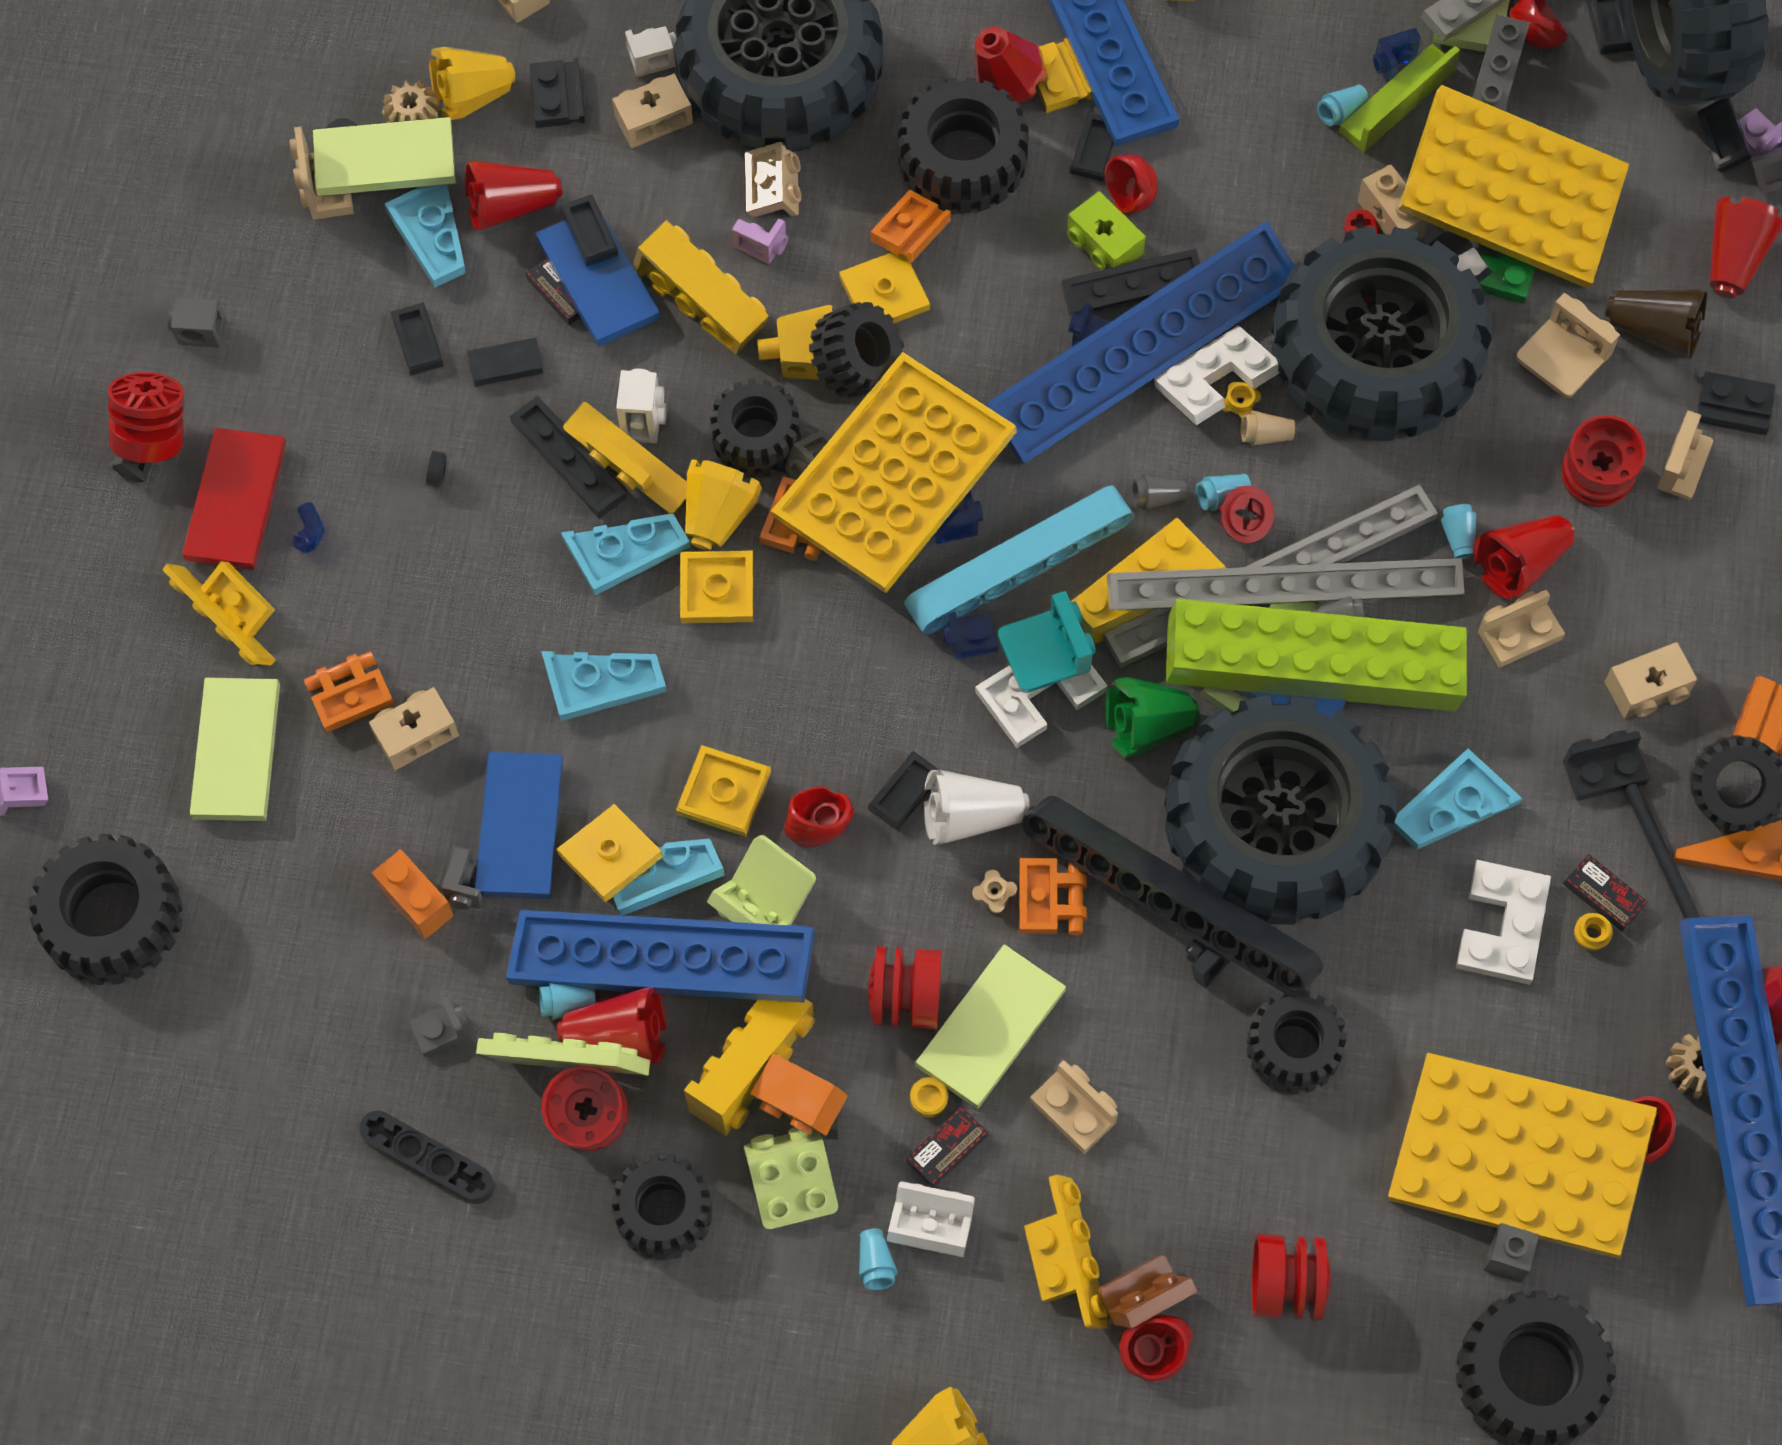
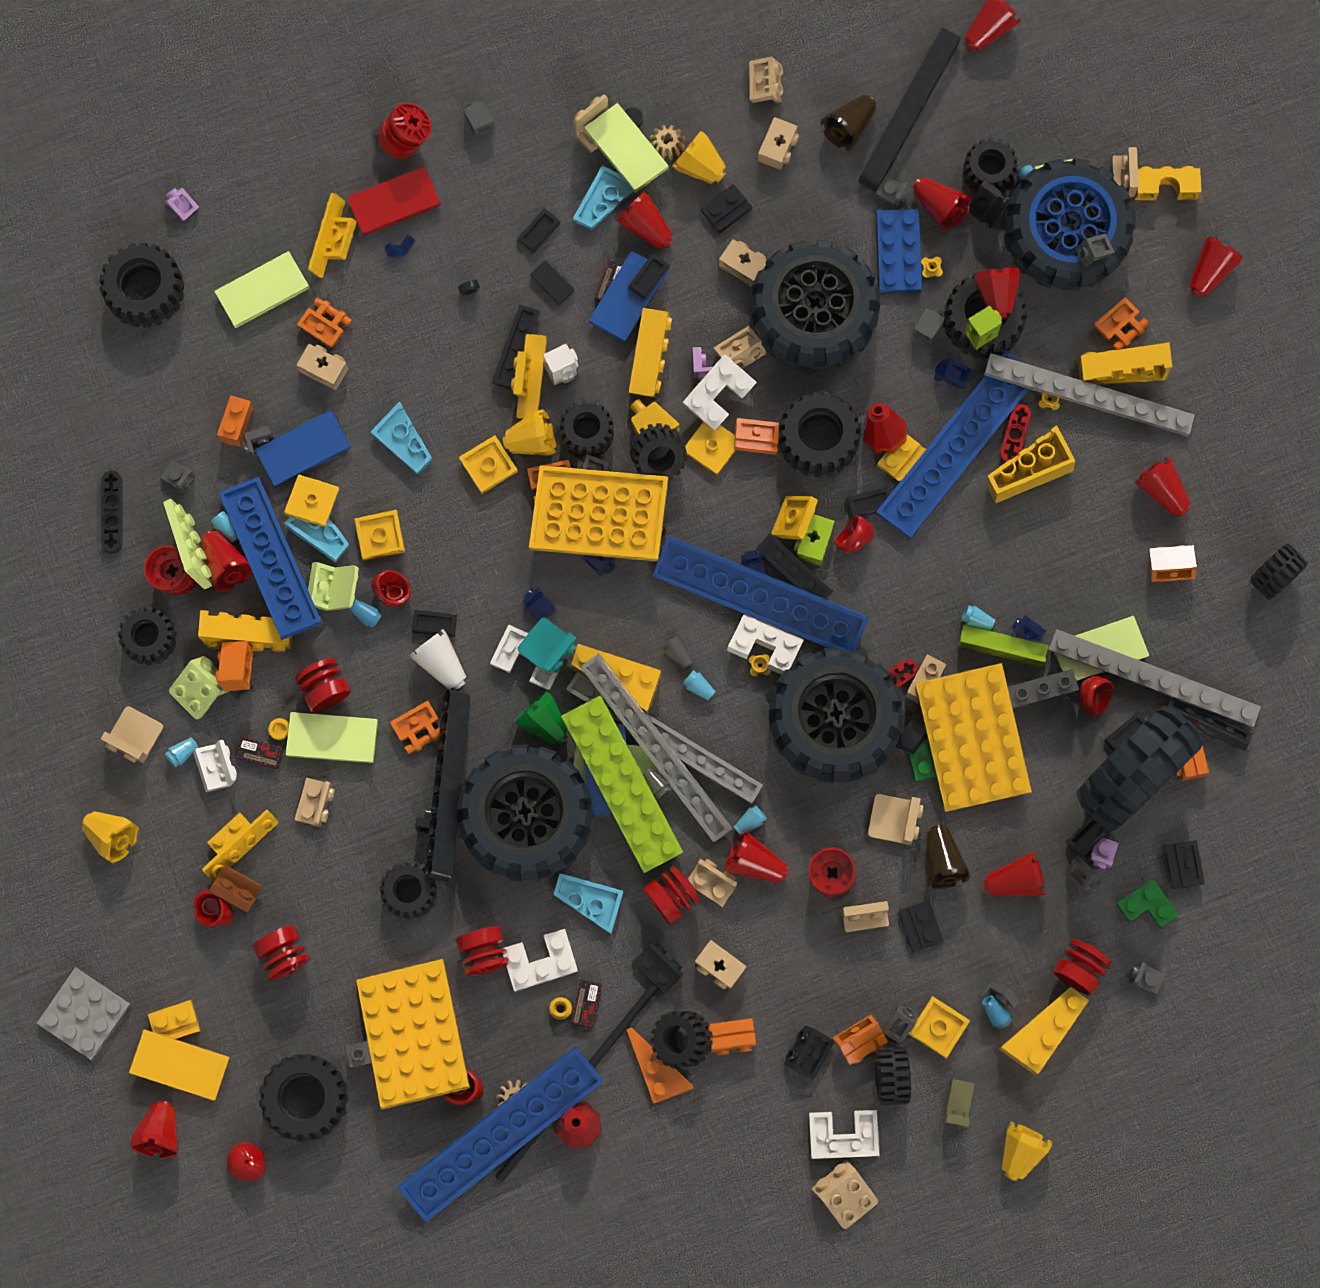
camera: 60 degrees right, 10 degrees up
medium azure wing [561,513,691,596] -> none
white brick [625,26,677,78] -> none
medium azure beam [904,485,1134,635] -> none
tan plate [972,870,1017,913] -> none
red gear [1219,486,1274,543] -> none
tan cone [1240,411,1295,446] -> none
none -> tan bracket [101,706,164,764]
none -> dark azure cone [348,599,382,628]
none -> red wheel [455,926,510,976]
none -> red wheel [642,866,700,925]
none -> white plate [682,354,757,431]
none -> yellow plate [771,496,818,539]

